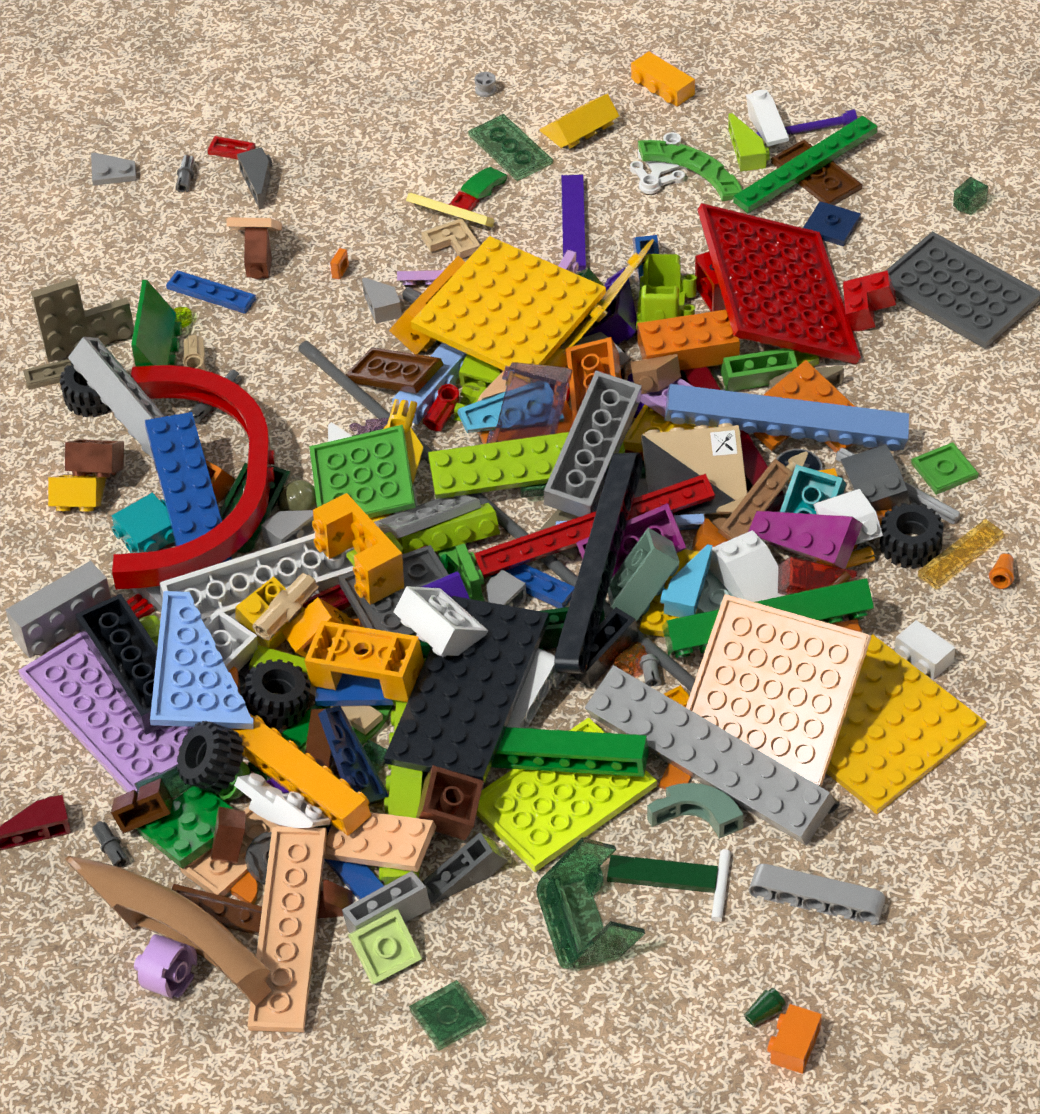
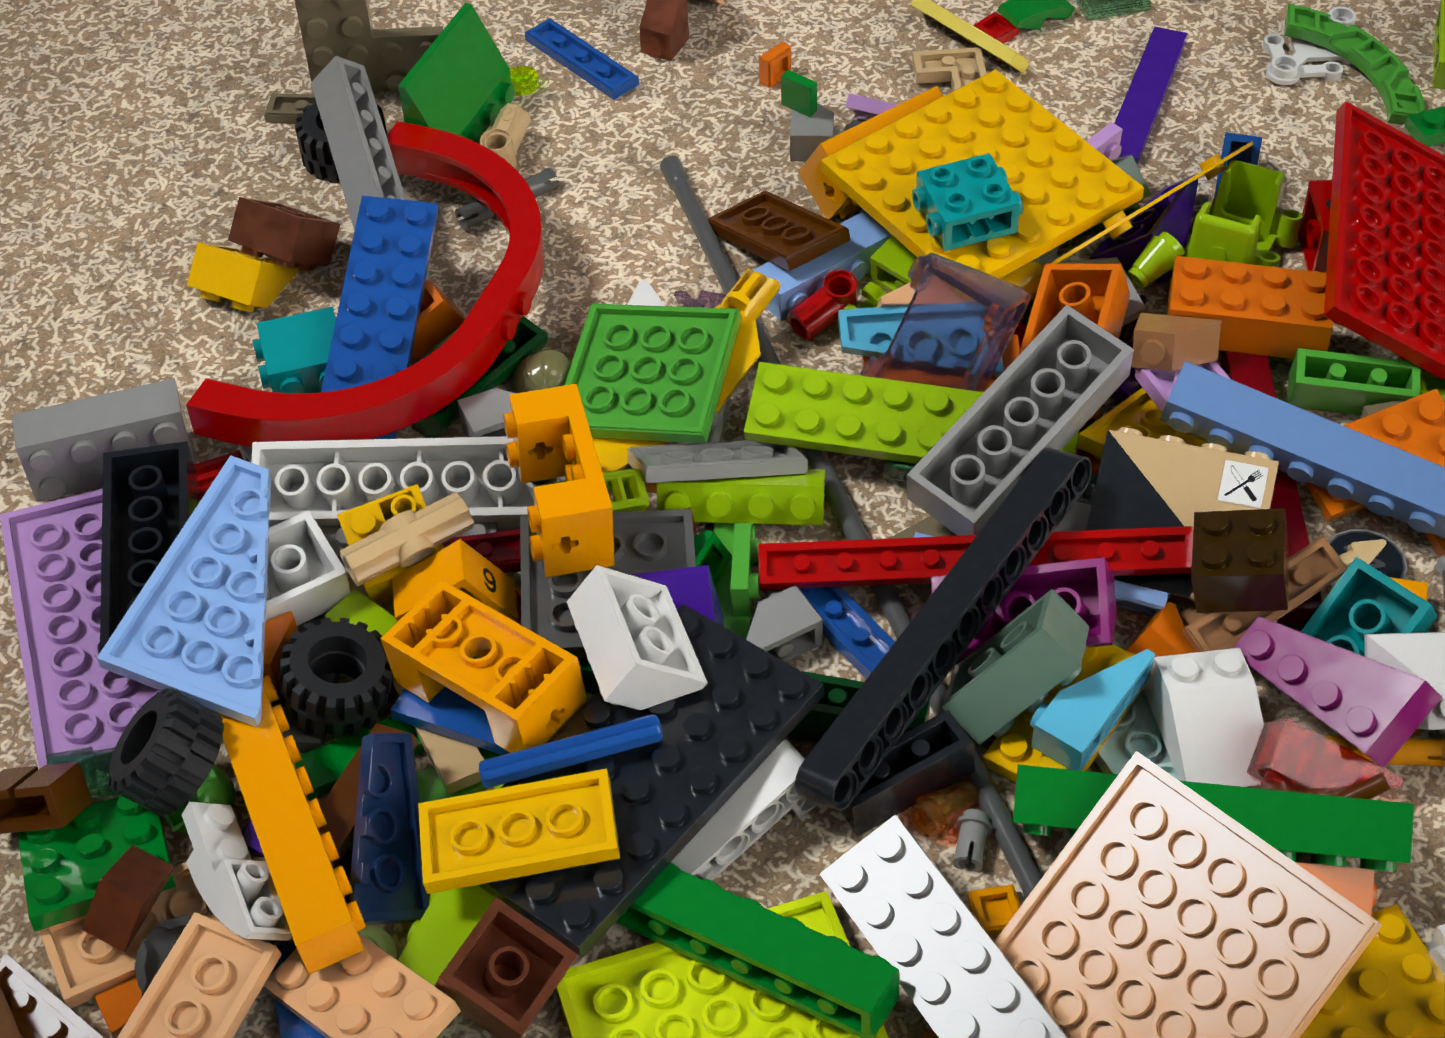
camera: 20 degrees right, 0 degrees up
none -> yellow plate [418,768,620,894]
none -> blue axle [479,714,663,788]
none -> green tile [781,70,817,117]
none -> teal brick [912,153,1023,251]
none -> lime cone [1127,232,1185,289]
none -> dark brown brick [1191,508,1289,613]

